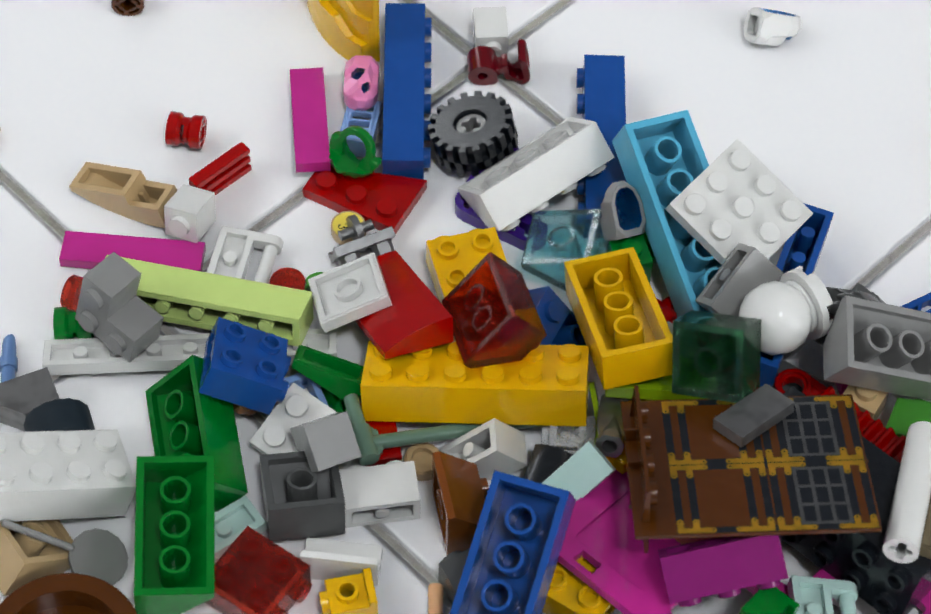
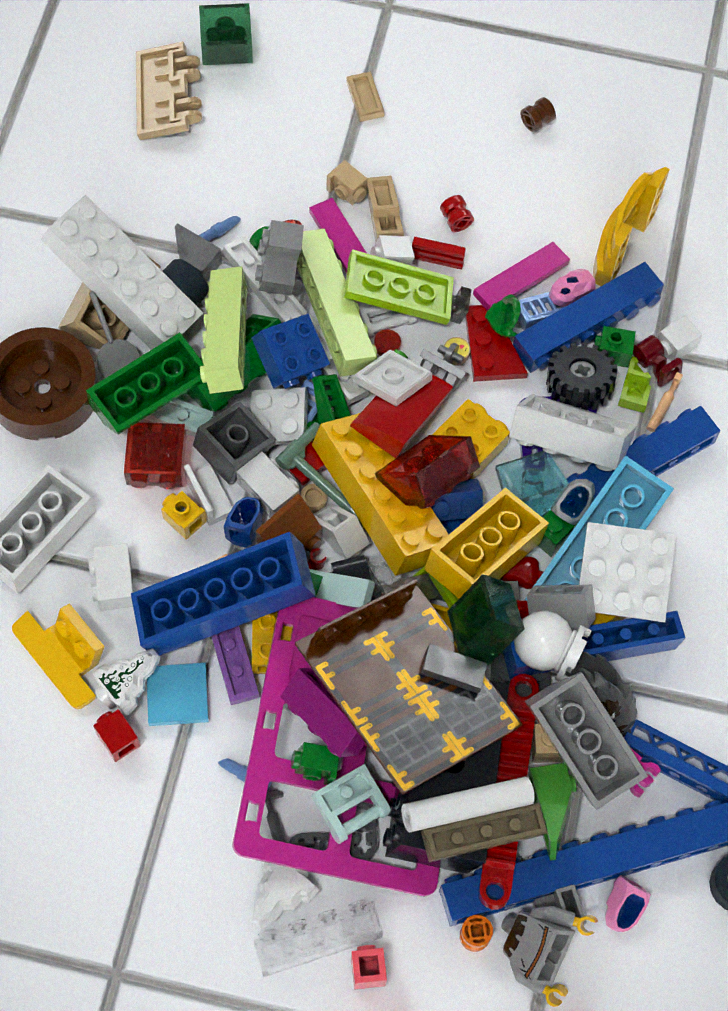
camera: 55 degrees right, 10 degrees up
light grey piece [290,411,362,473] -> none
none -> yellowish green brick [200,266,248,394]
none -> blue rock [223,497,264,548]
none -> tan brick [326,160,367,206]
none -> lime plate [344,249,454,325]
none -> clear smoke plate [450,286,472,324]
none -> green brick [594,326,636,368]
none -> lime slope [618,356,651,413]
none -> light nougat piece [646,372,683,432]

